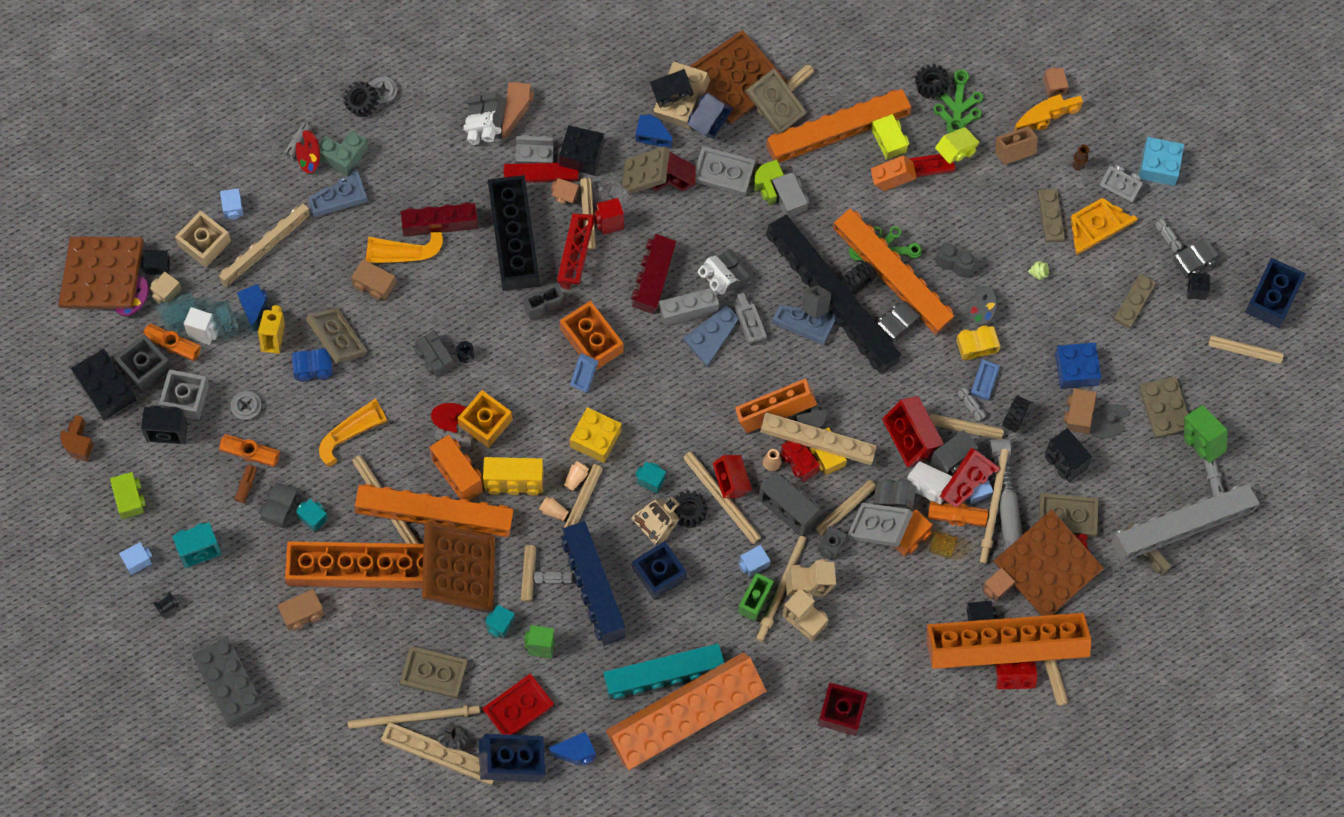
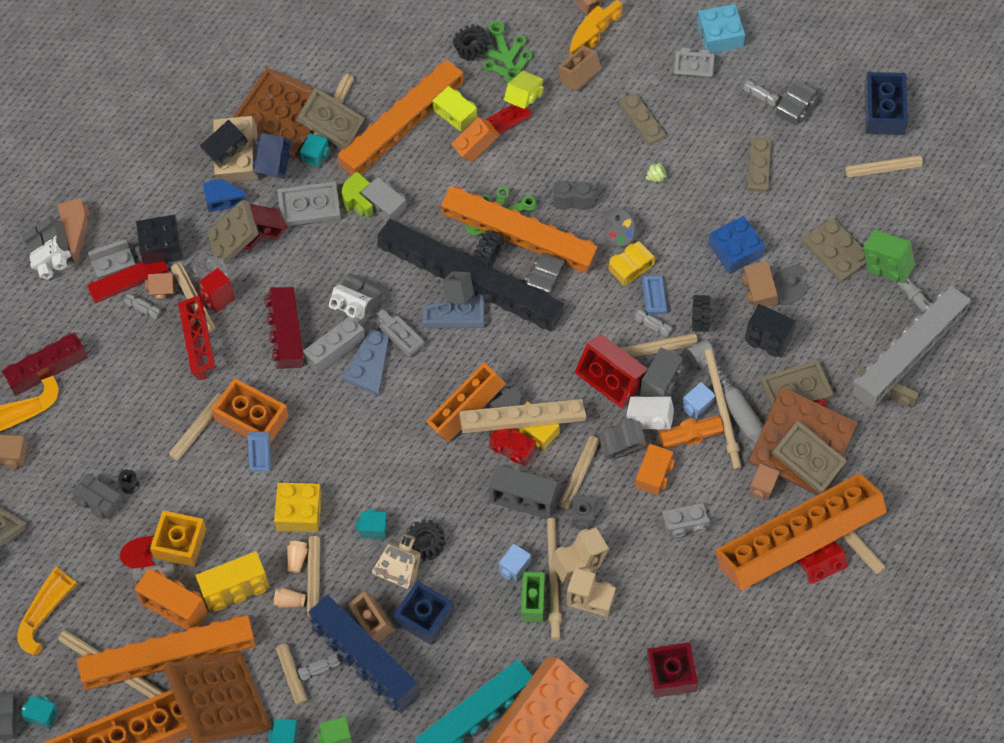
camera: 20 degrees left, 5 degrees down
black brick [488,175,540,291] -> none
dark grey brick [524,284,564,320] -> none
tan axle [684,452,761,544] -> none
red brick [712,455,752,498] -> none
light nougat cone [763,449,782,471] -> none
light grey plate [847,503,913,547] -> none
clear yellow piece [929,530,958,559] -> none
red wing [939,448,1001,508] -> none
black brick [966,600,997,621] -> none
light orange wing [1070,198,1137,255] -> none
reddish brown pin [1072,144,1090,171] -> none
black brick [1187,273,1210,300] -> none
none -> light grey axle [124,293,162,319]
none -> tan axle [169,393,222,461]
none -> teal brick [300,133,330,167]
none -> medium nougat brick [348,591,396,643]
none -> light grey bracket [662,503,710,538]
none -> dark tan plate [771,420,847,493]

